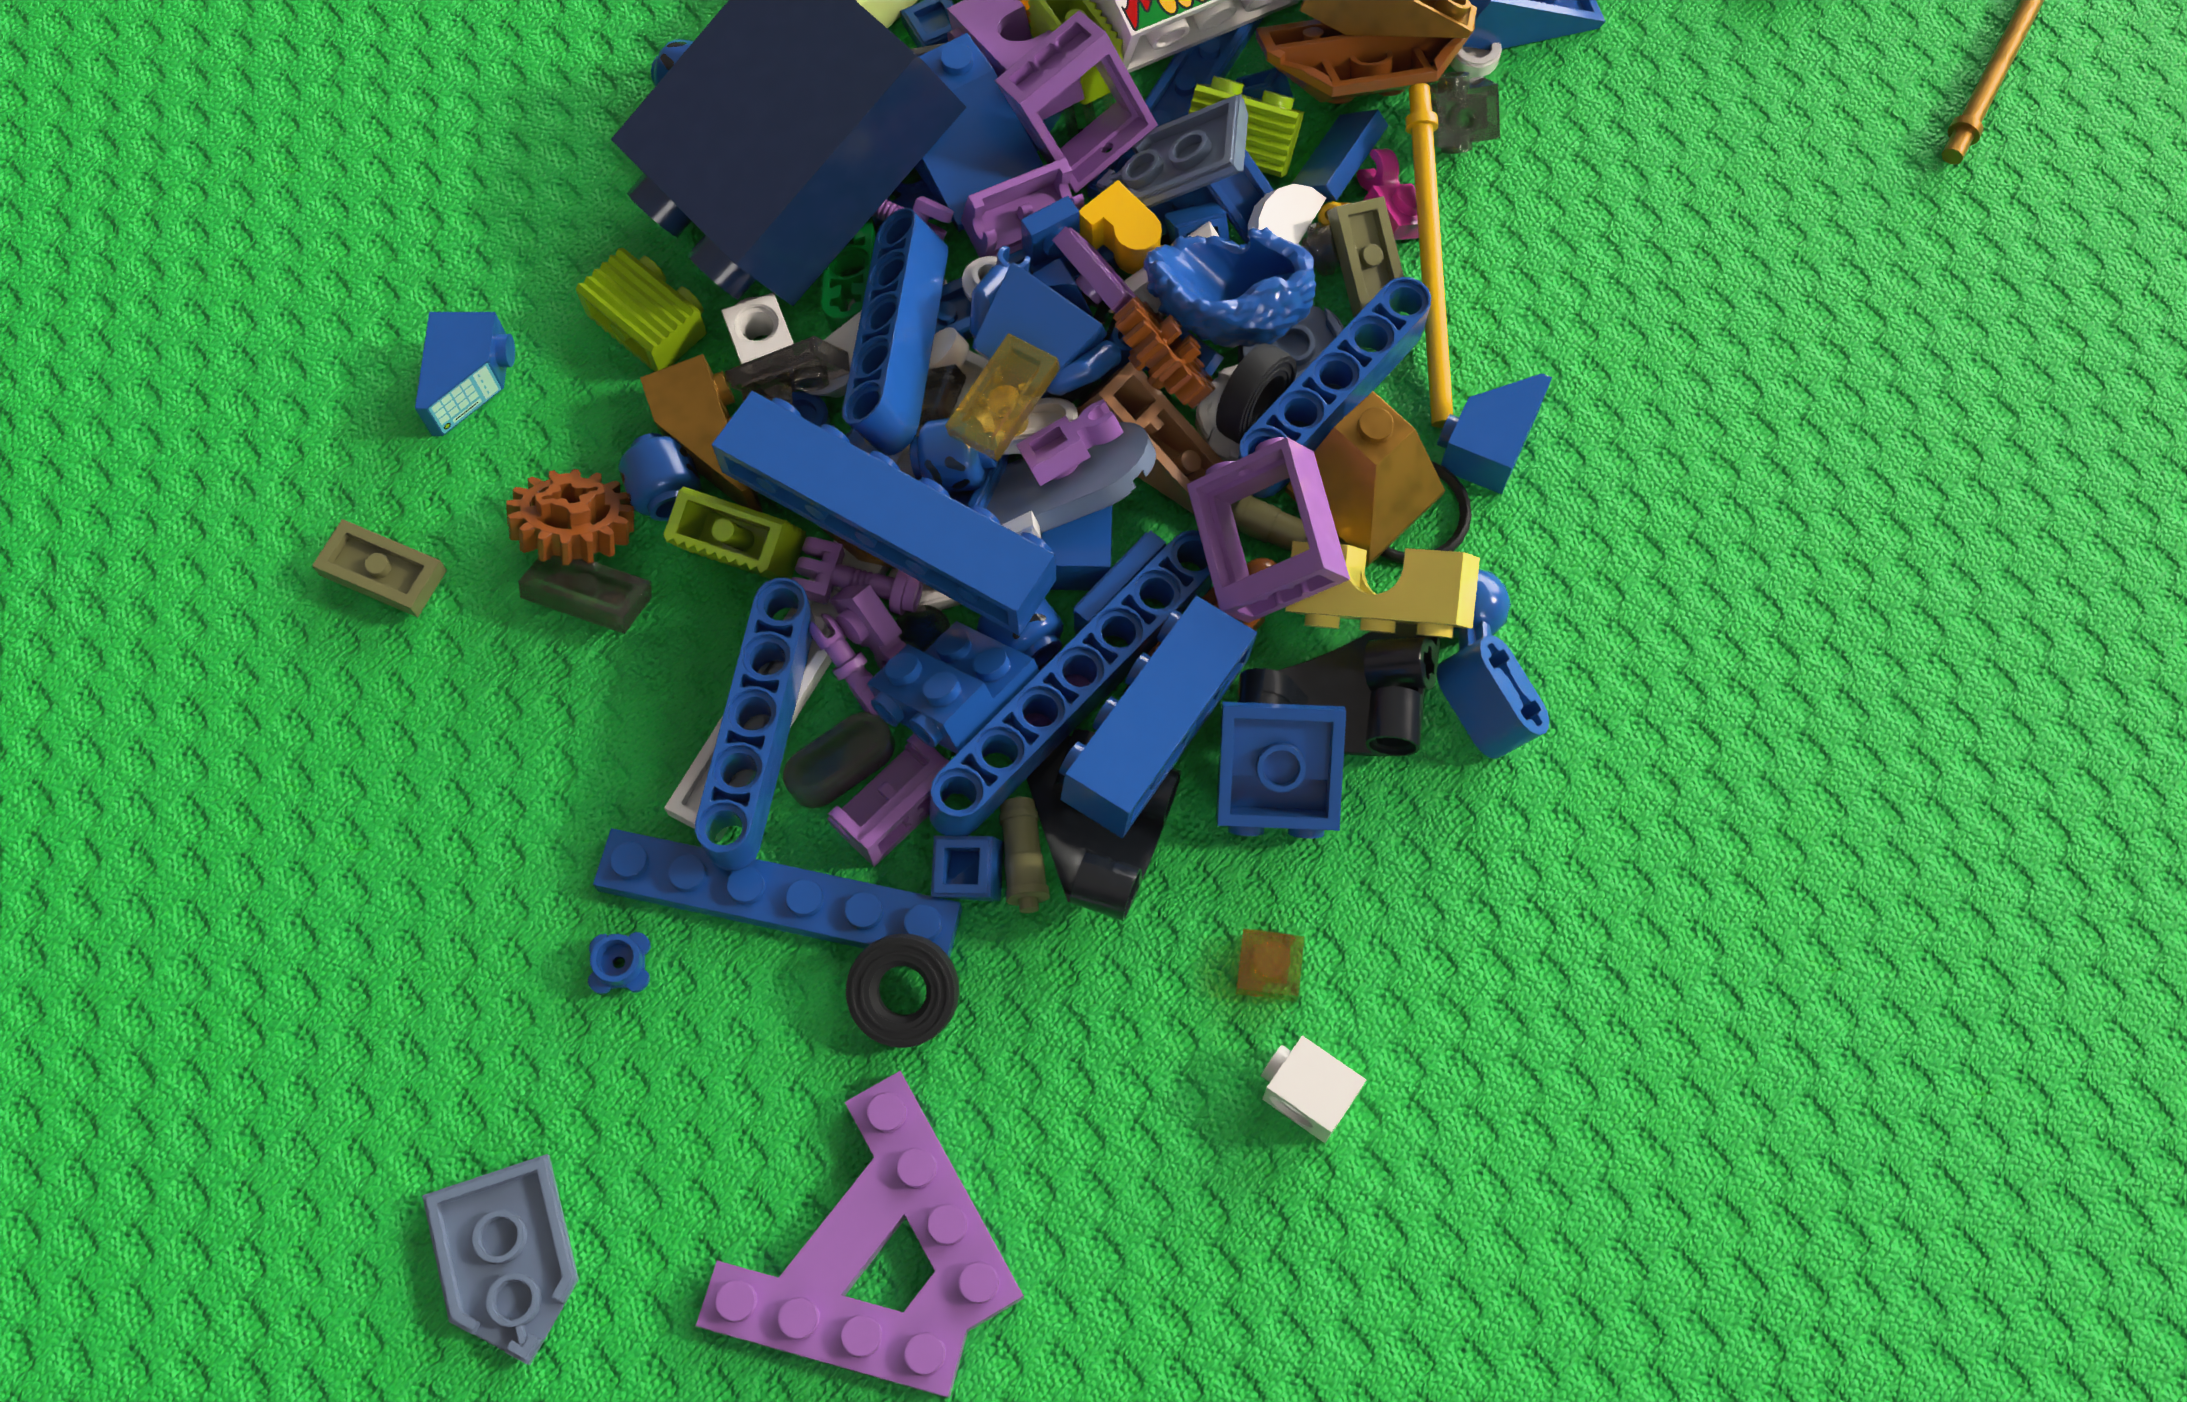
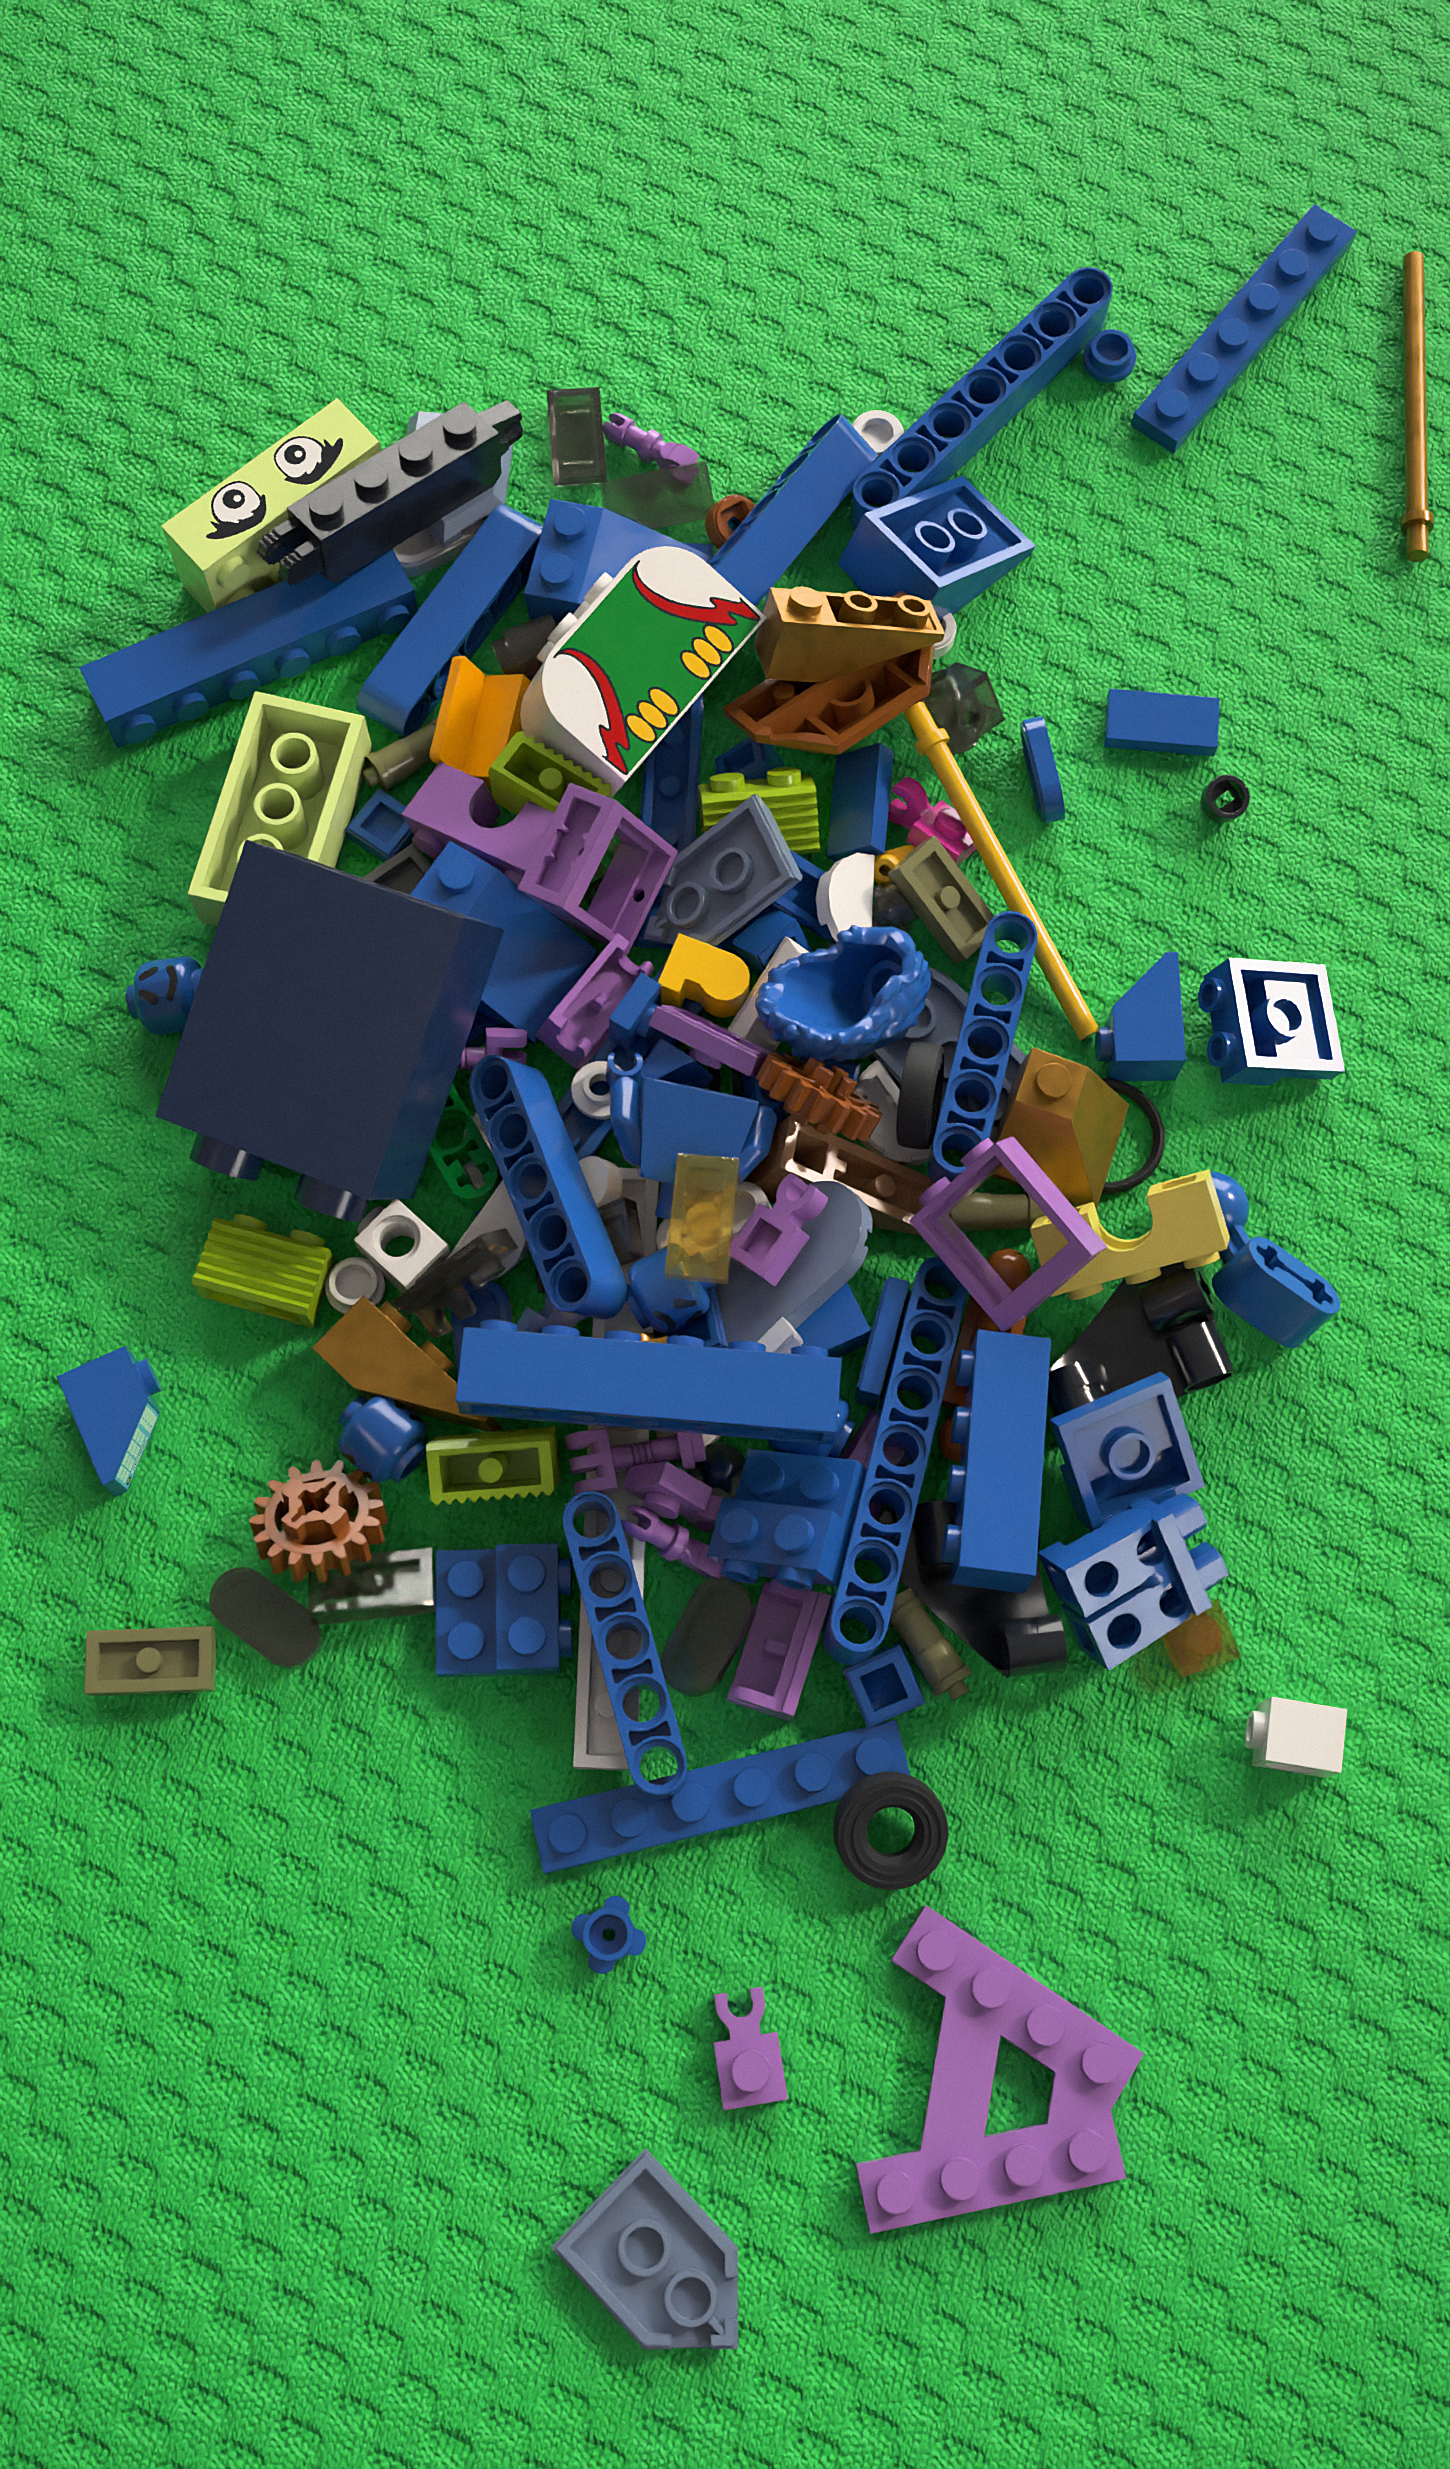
camera: 30 degrees left, 5 degrees up
none -> clear smoke tile [209,1567,323,1669]
none -> white plate [325,1257,386,1315]
none -> blue plate [436,1543,573,1677]
none -> medium lavender plate [713,1987,788,2110]
none -> blue tile [1020,716,1065,824]
none -> blue hips [1038,1493,1229,1671]
none -> blue tile [1104,688,1220,756]
none -> blue plate [1198,958,1345,1085]
none -> black hinge [1200,775,1250,823]

